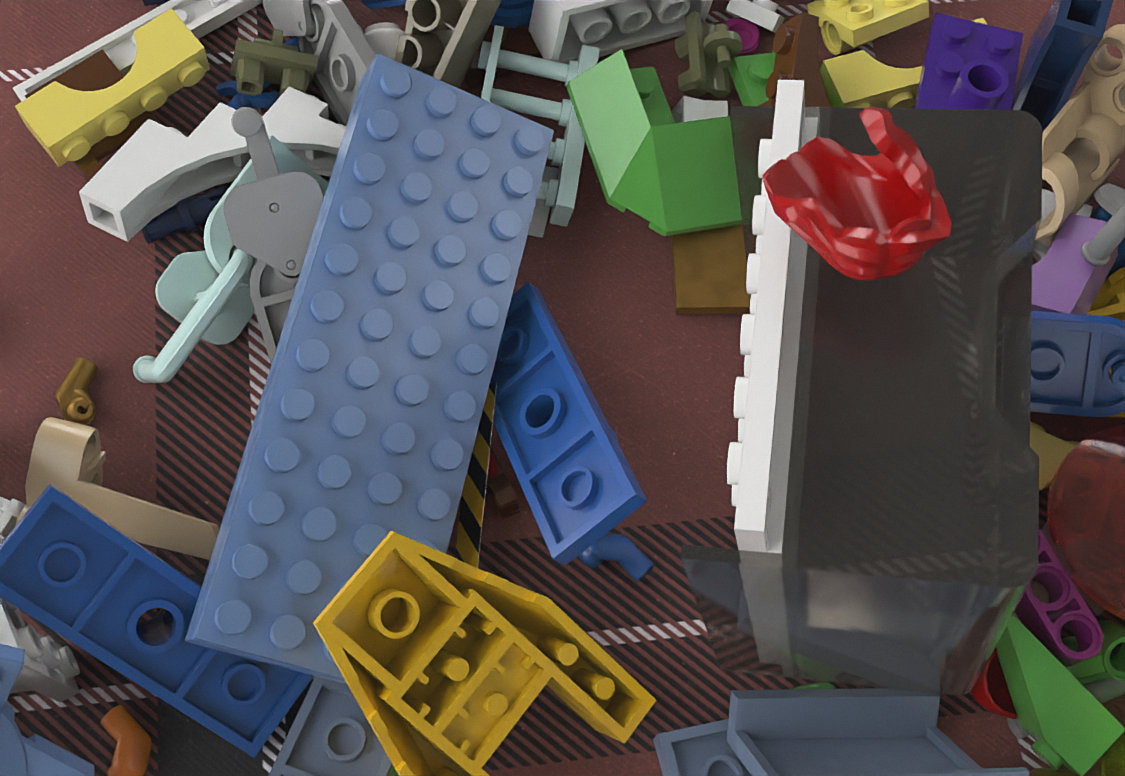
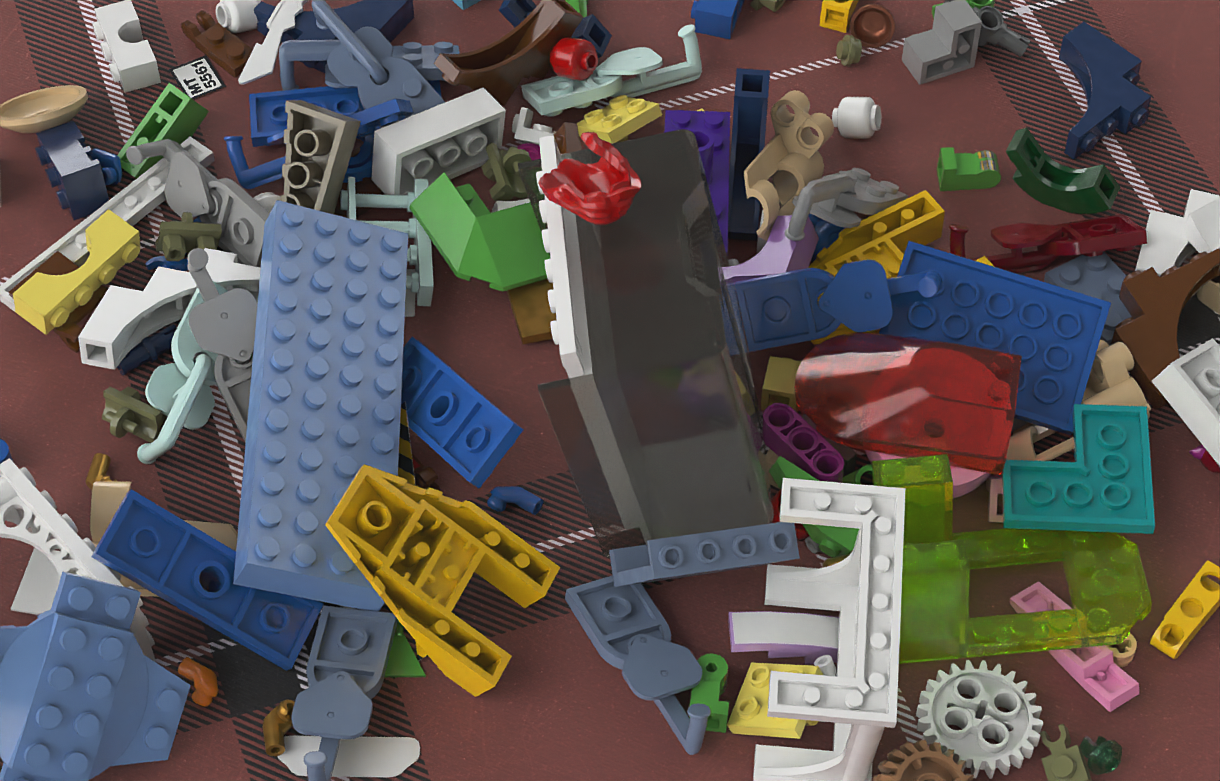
camera: 10 degrees left, 15 degrees down
none -> olive hips [102,387,167,443]

